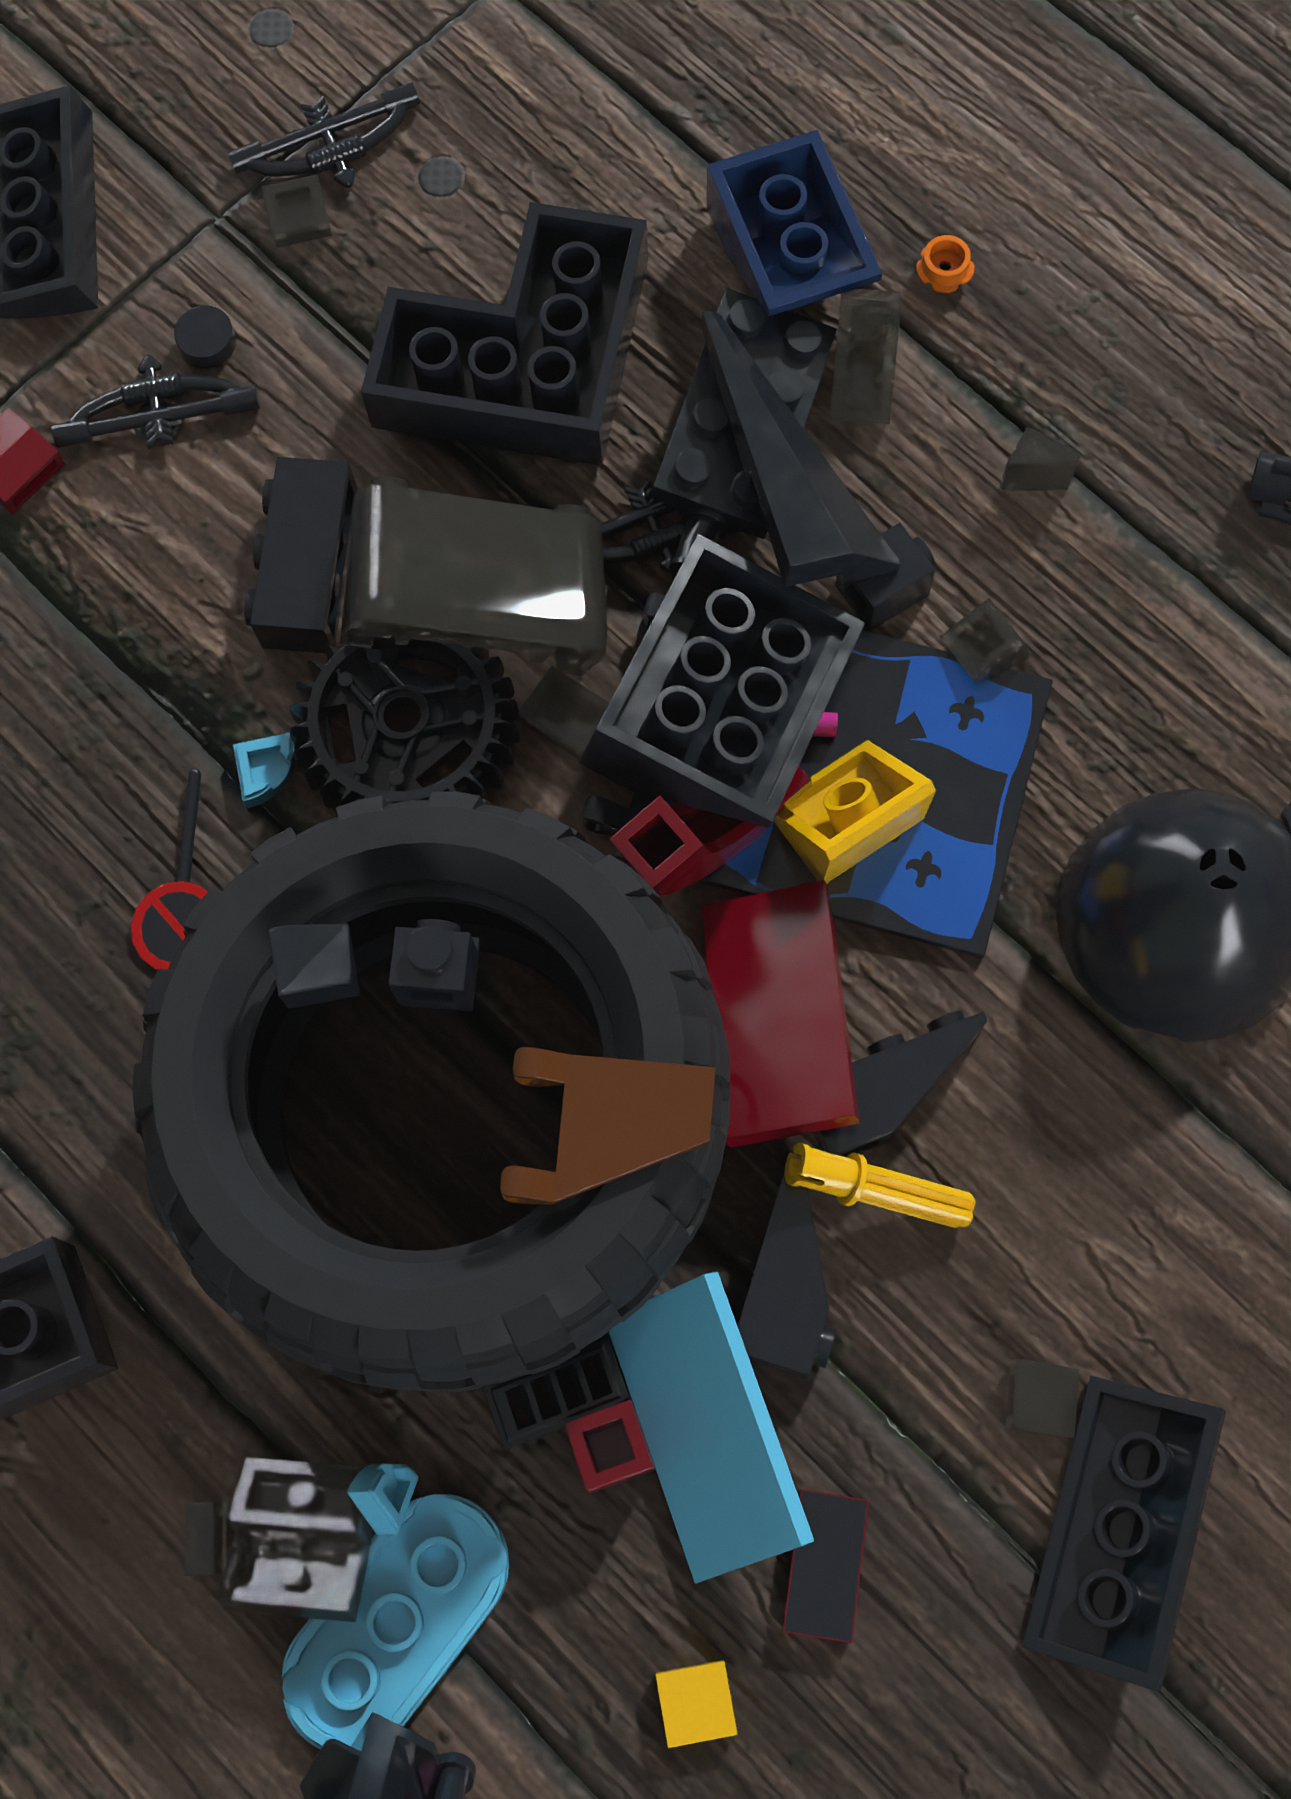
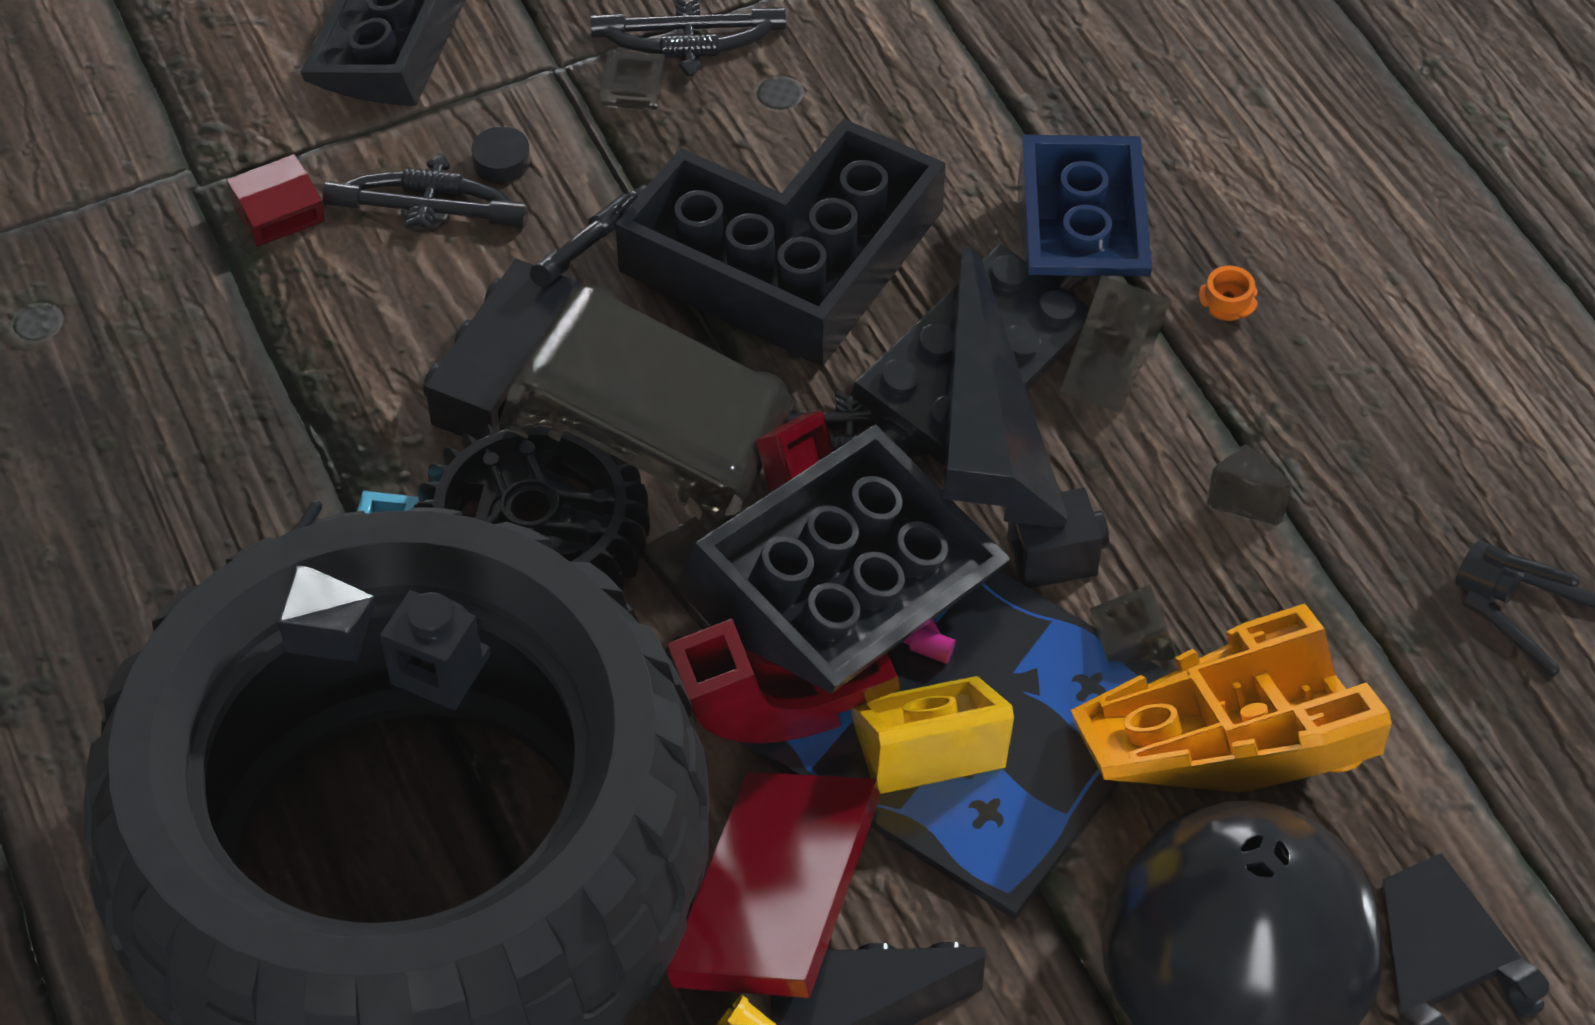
camera: 15 degrees right, 20 degrees down
reddish brown flag [500,1047,716,1204] -> none
none -> black piece [530,185,647,287]
none -> dark red tile [756,410,834,493]
none -> light orange wedge [1070,603,1392,793]

